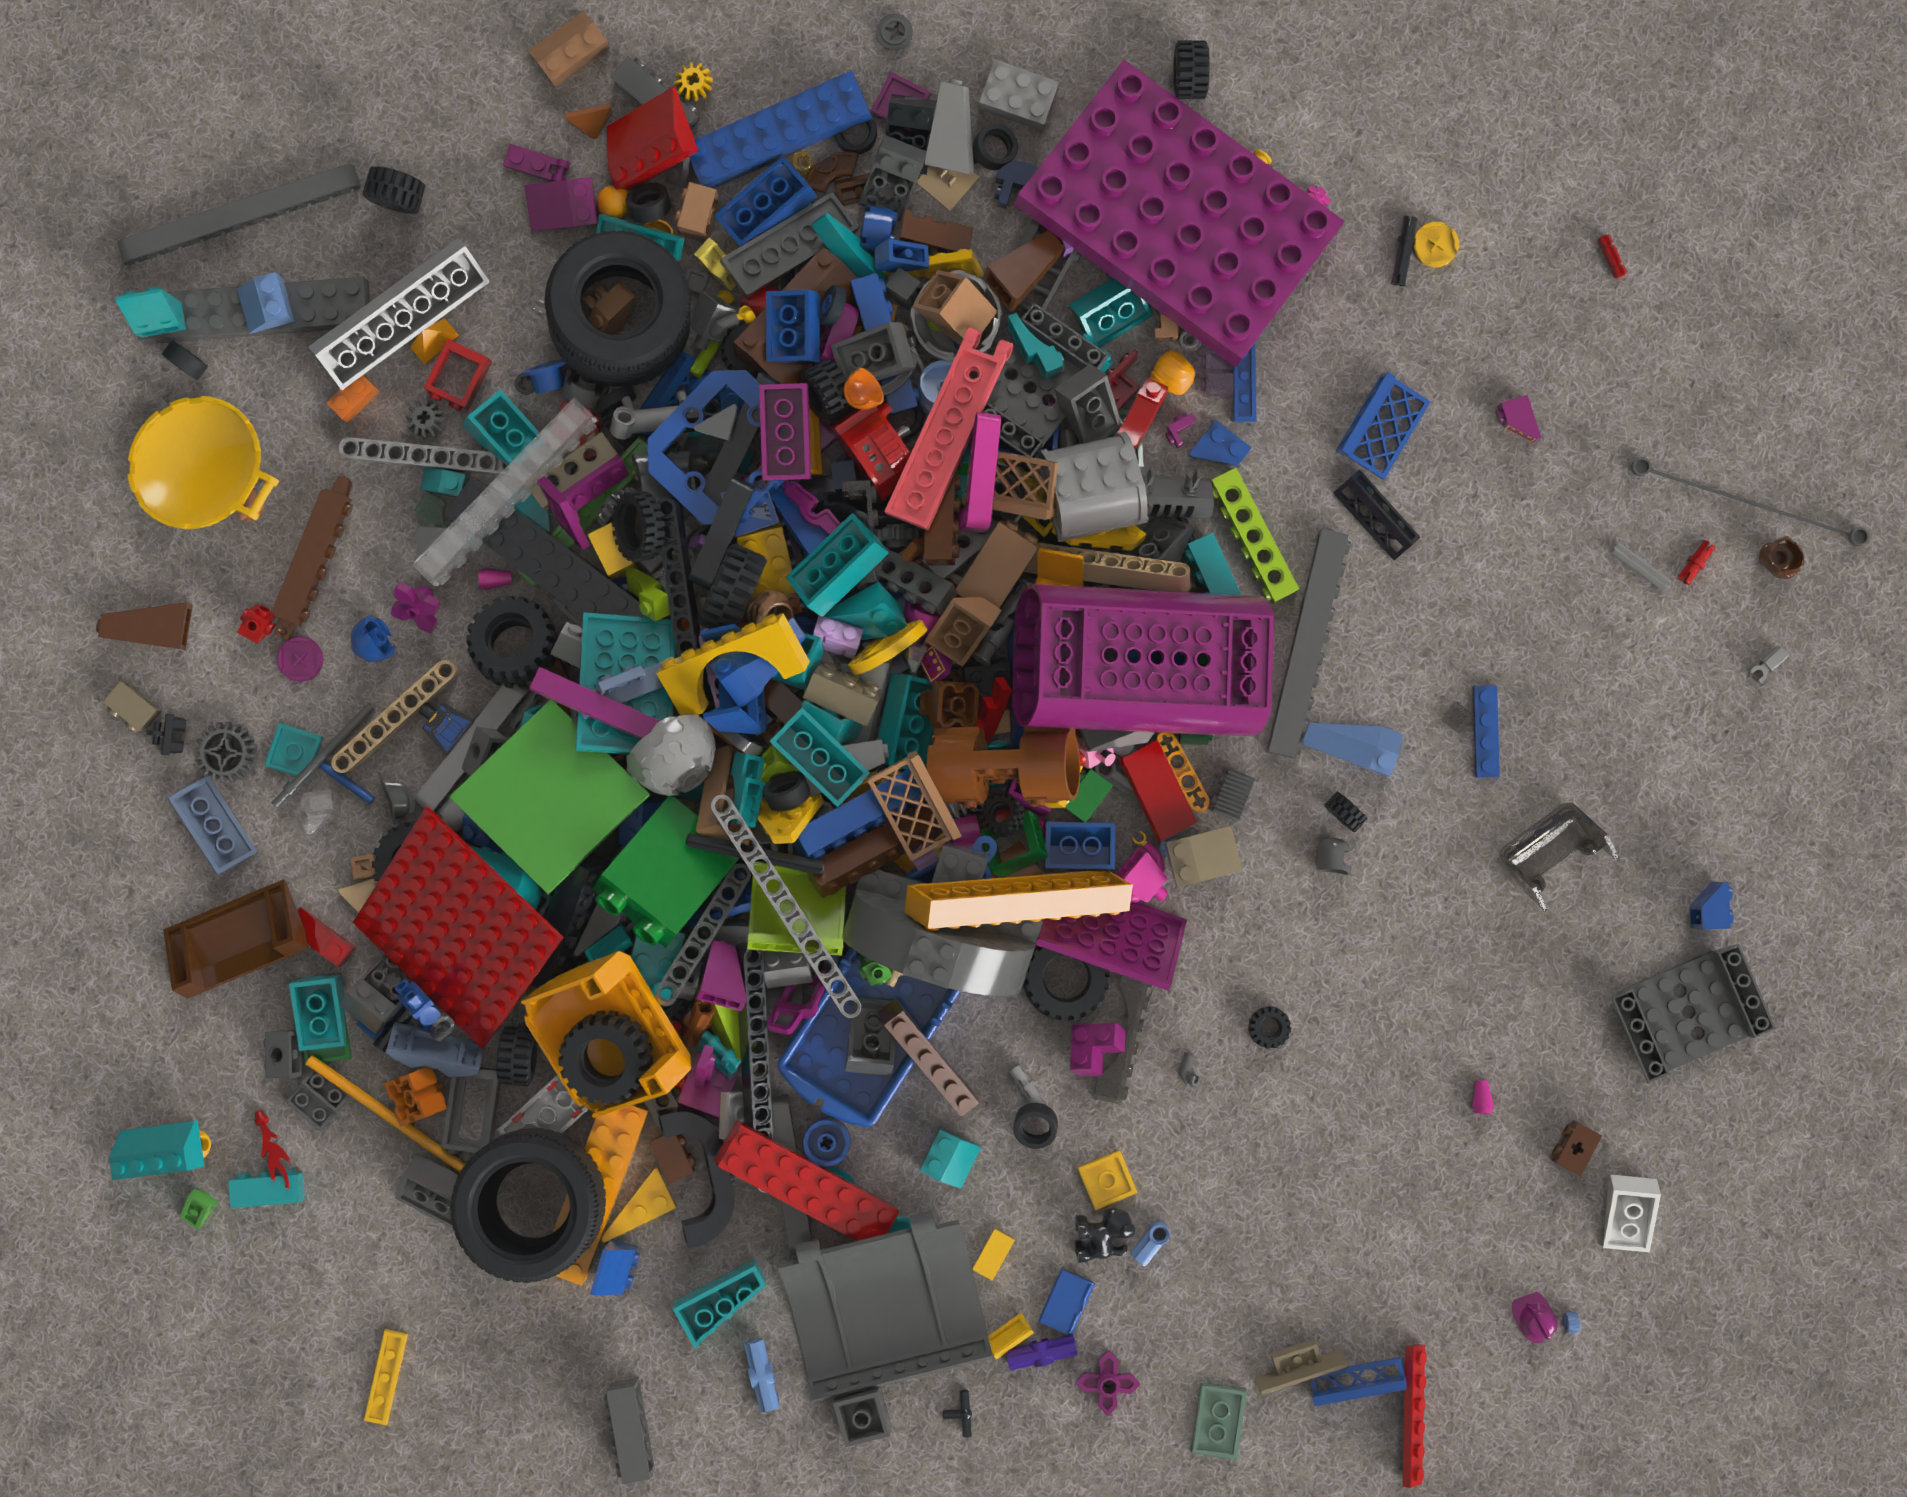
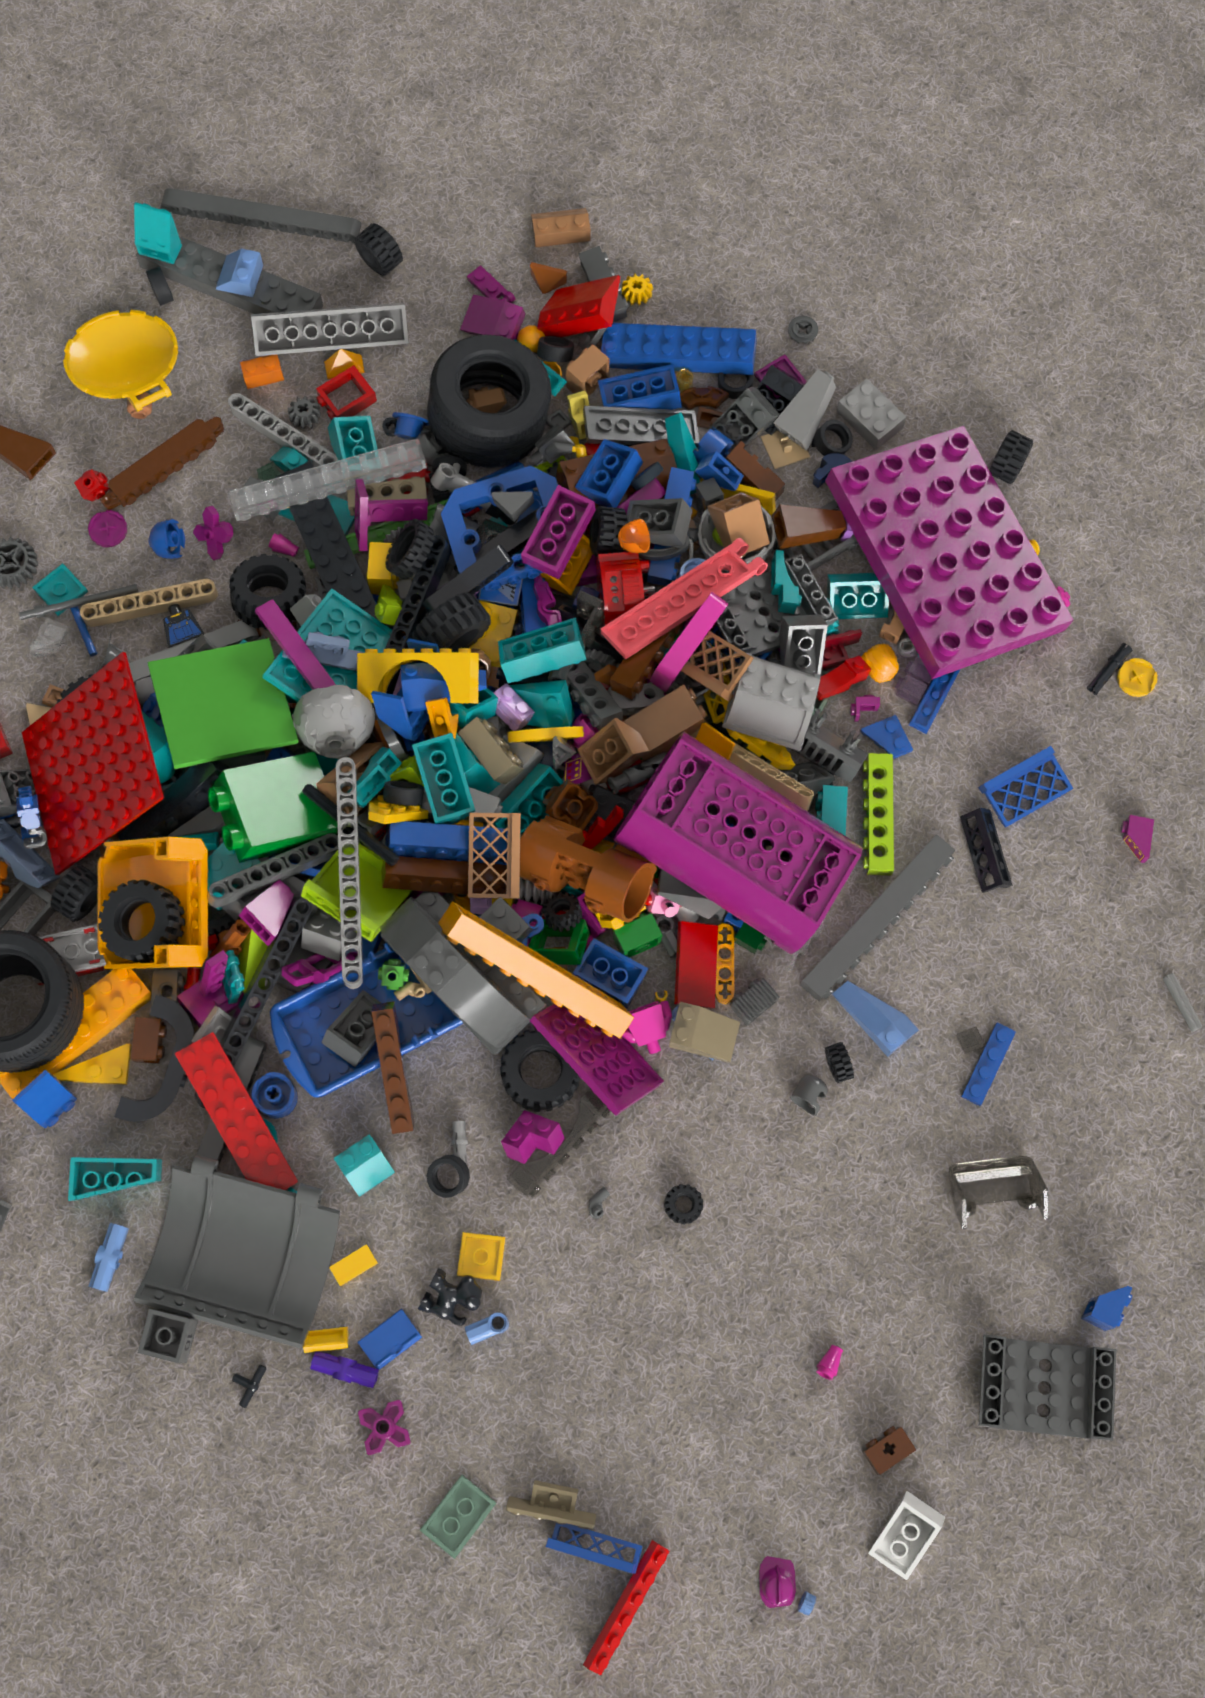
camera: 30 degrees right, 15 degrees down
none -> light orange slope [425,697,459,739]

